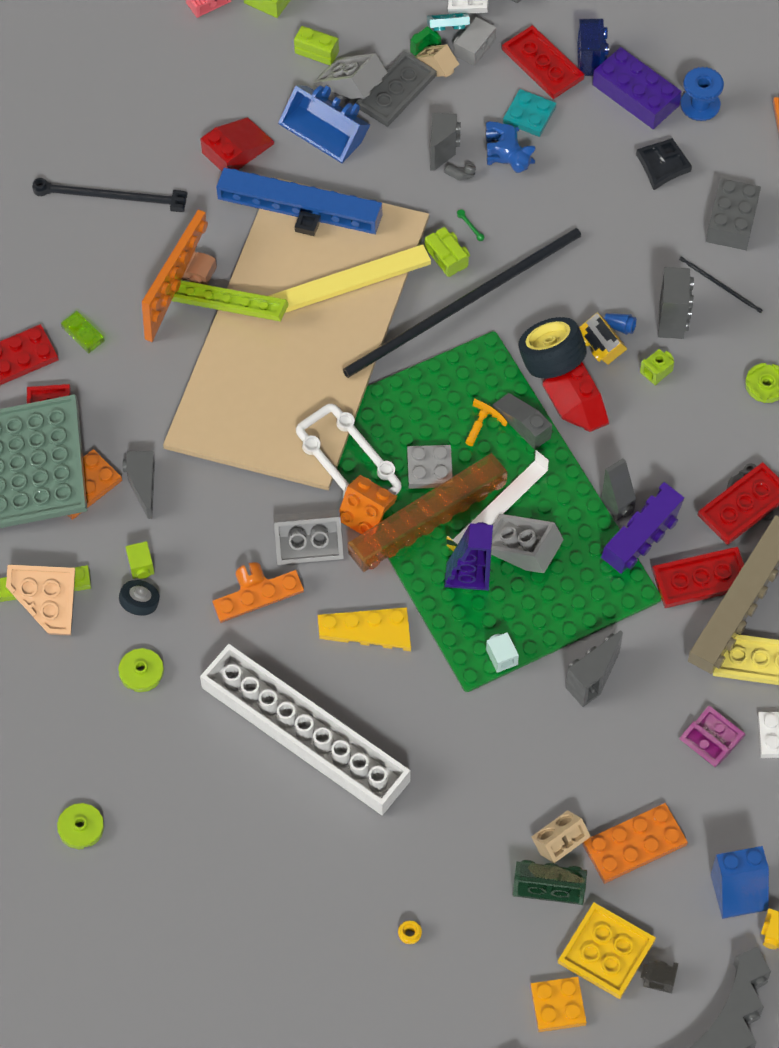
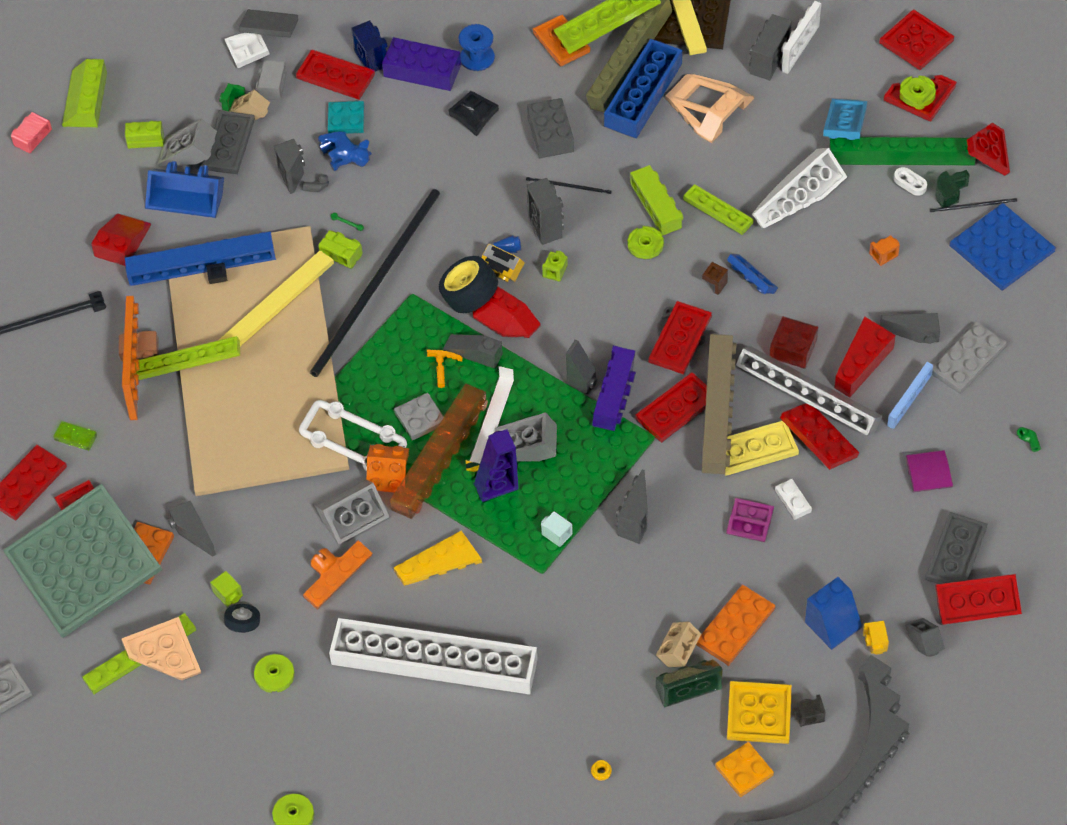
camera: 25 degrees left, 5 degrees down
plate [427,13,470,31] -> none

